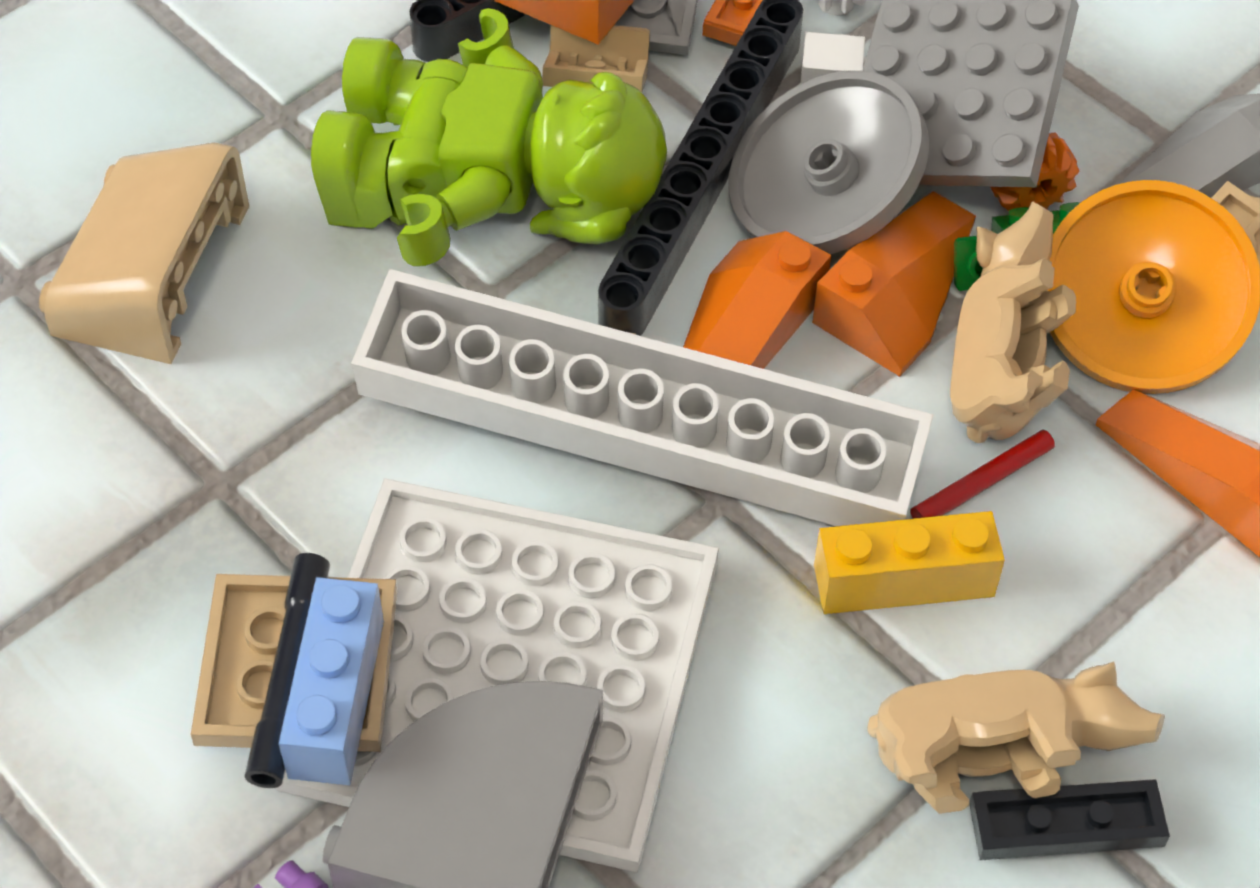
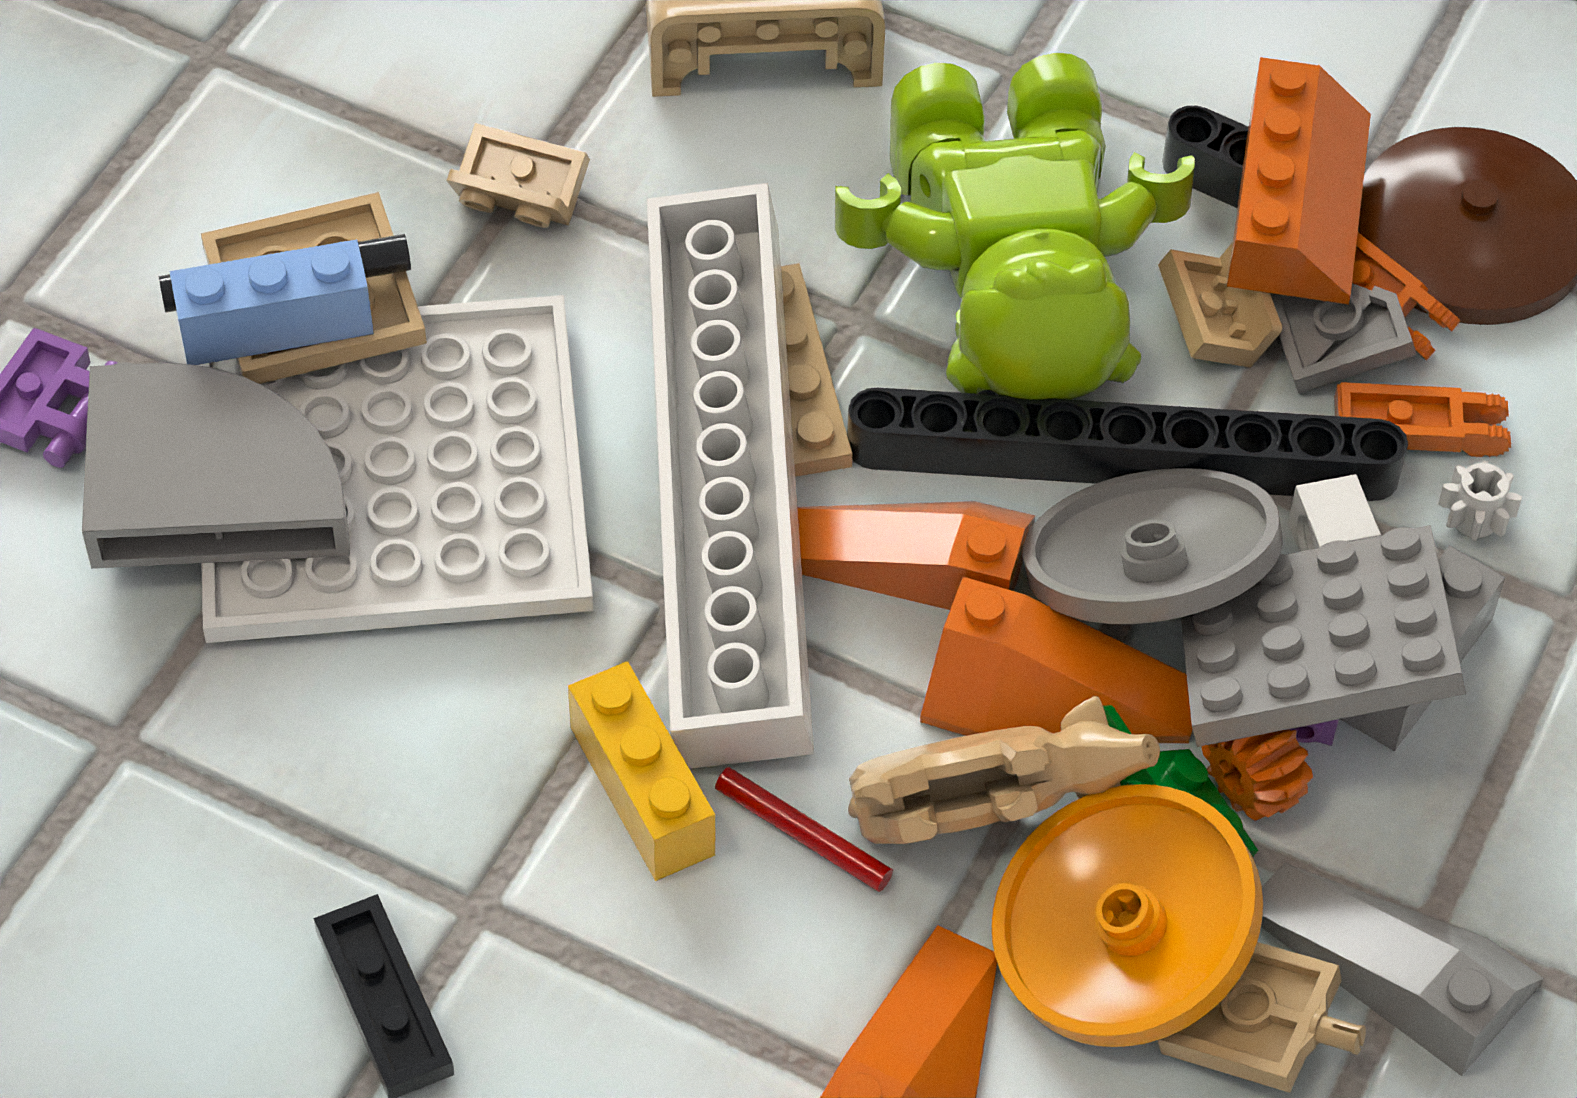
camera: 70 degrees right, 0 degrees up
tan animal [867,661,1165,814] -> none
none -> tan bracket [446,123,590,228]

